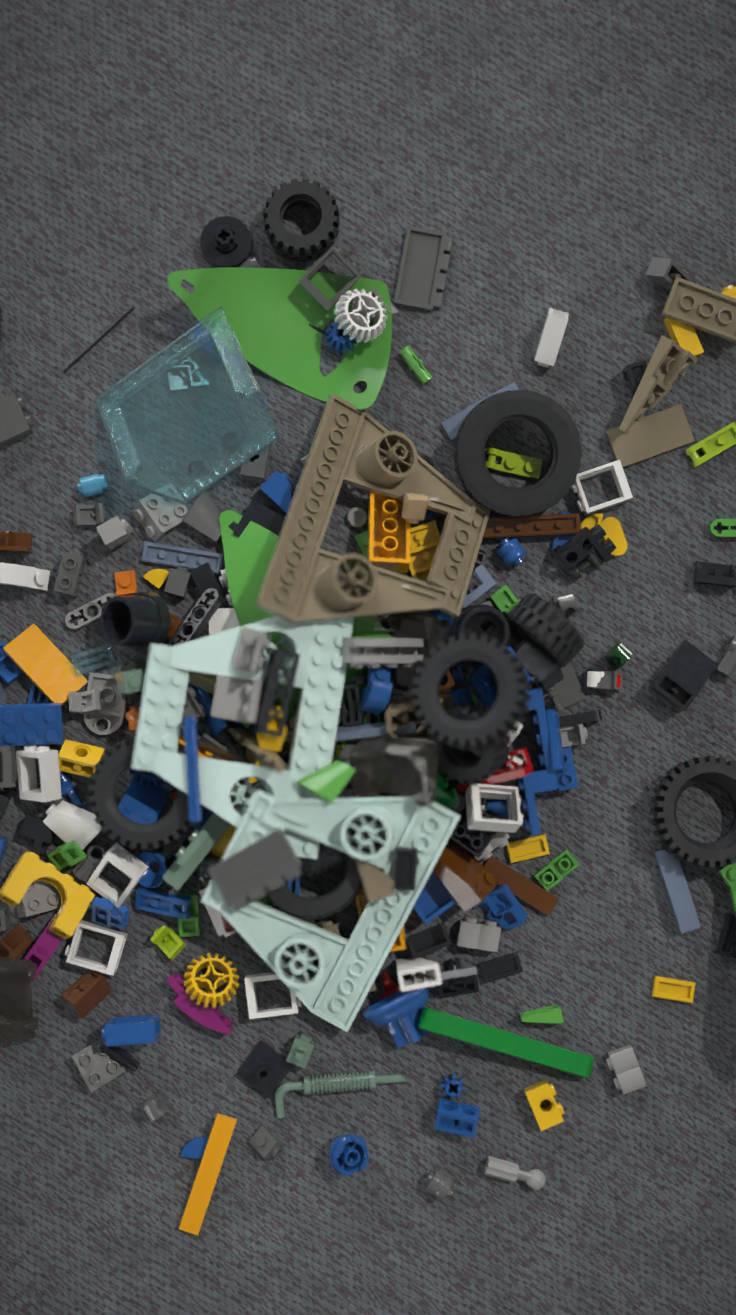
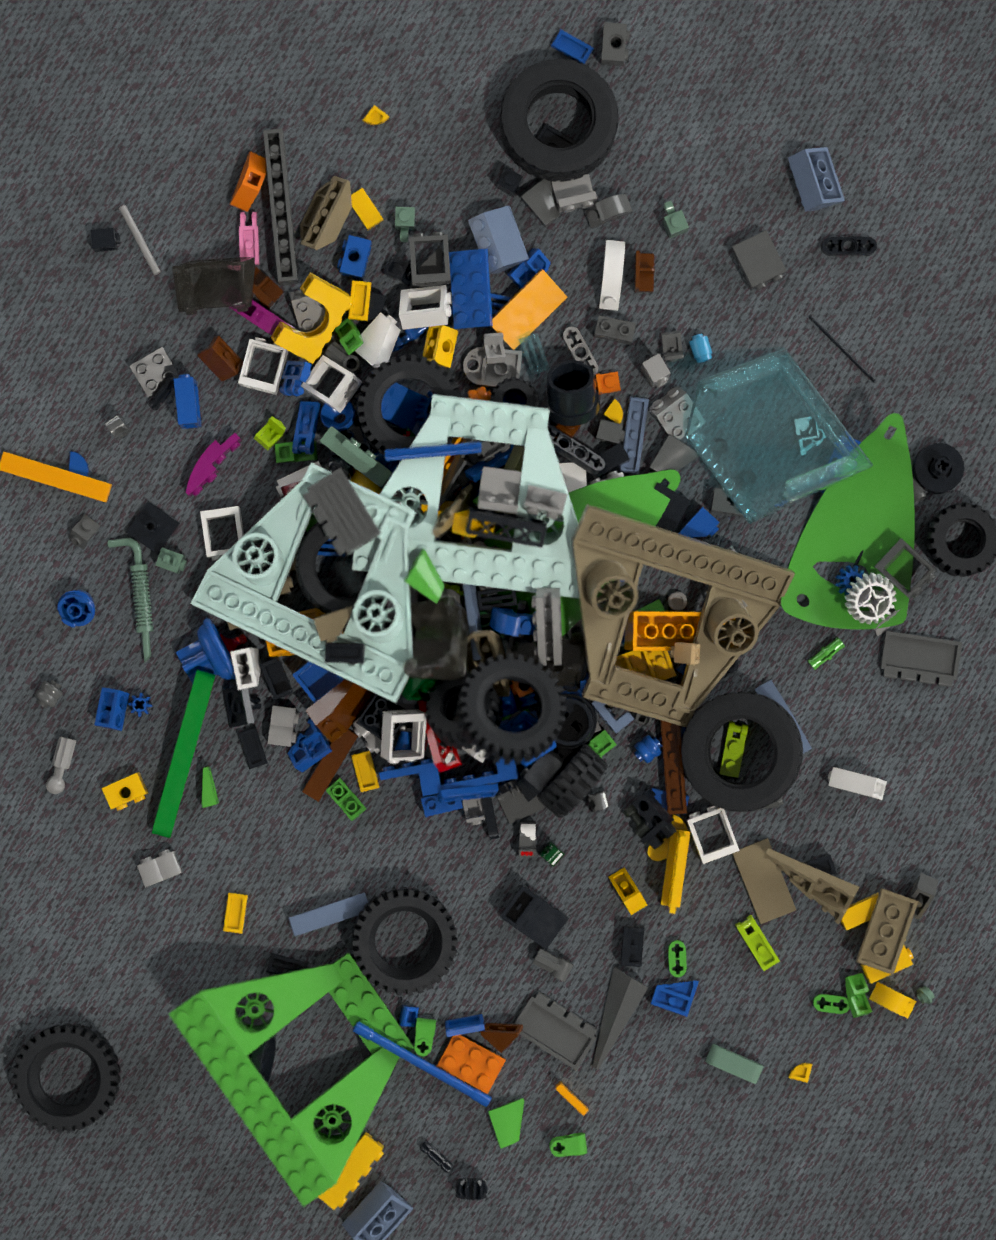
camera: 85 degrees right, 0 degrees up
sand green brick [115,669,146,694] -> none
yellow gear [183,953,239,1009] -> none
none -> yellow tile [348,280,372,321]
none -> yellow slope [608,867,647,915]
none -> yellow fence [661,829,690,914]

